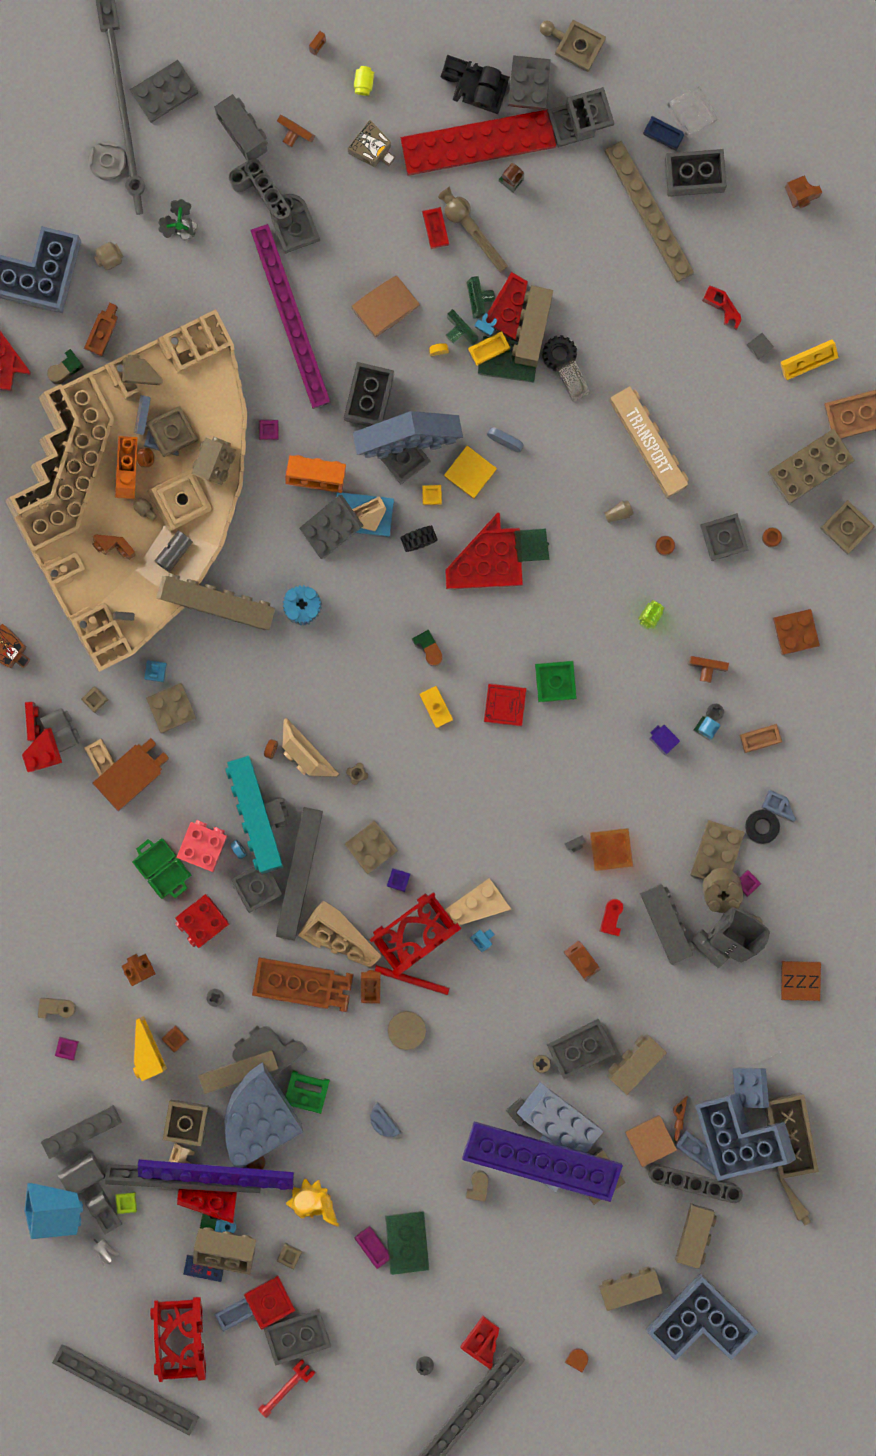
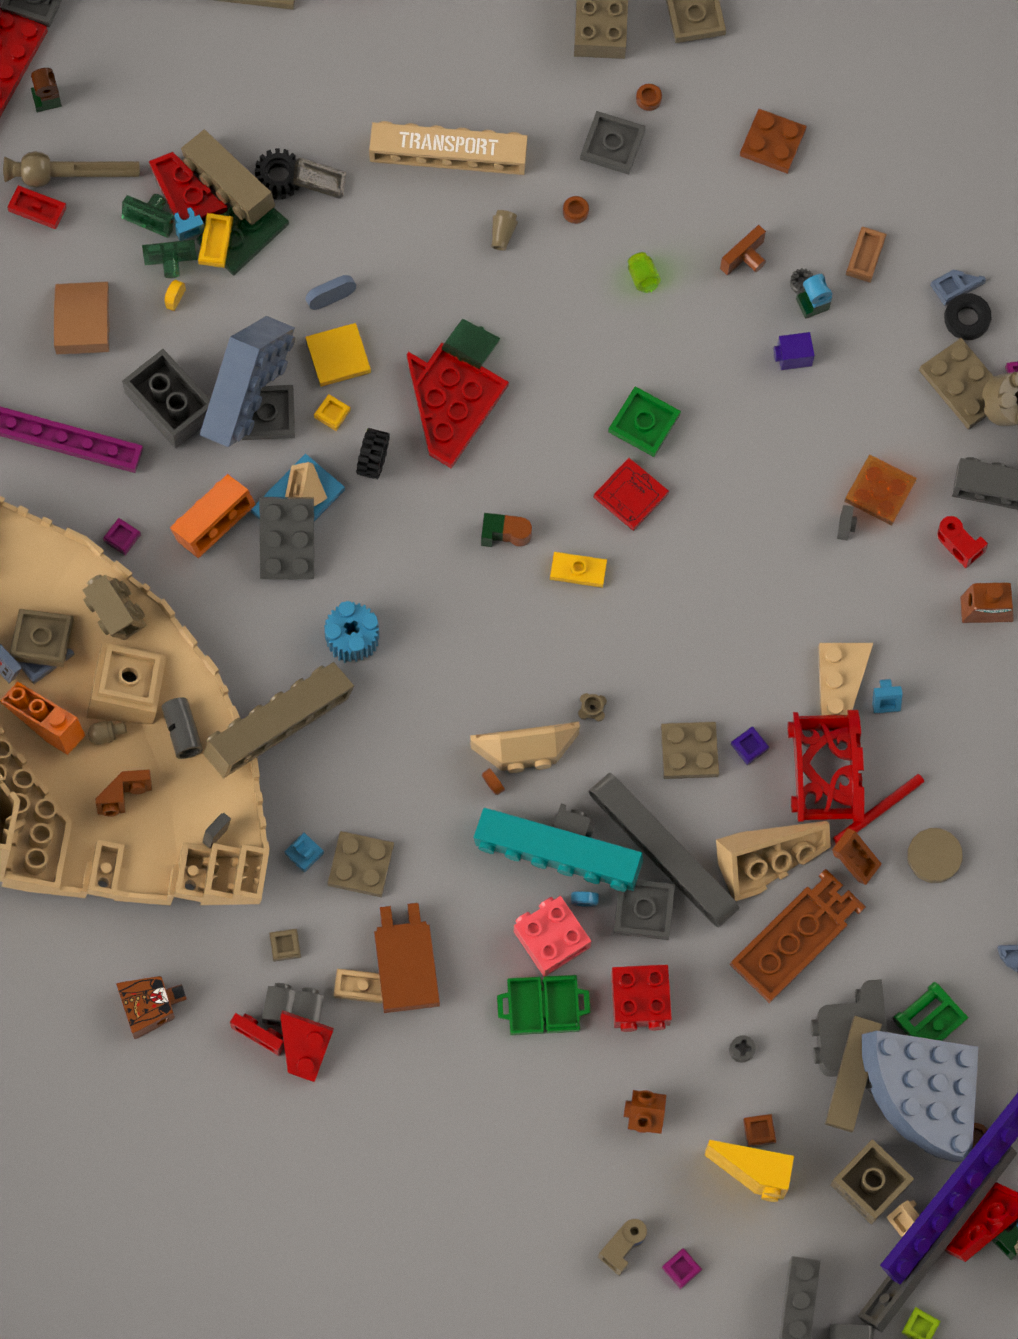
camera: 55 degrees left, 15 degrees down
dark orange tile [137,448,154,467] -> none

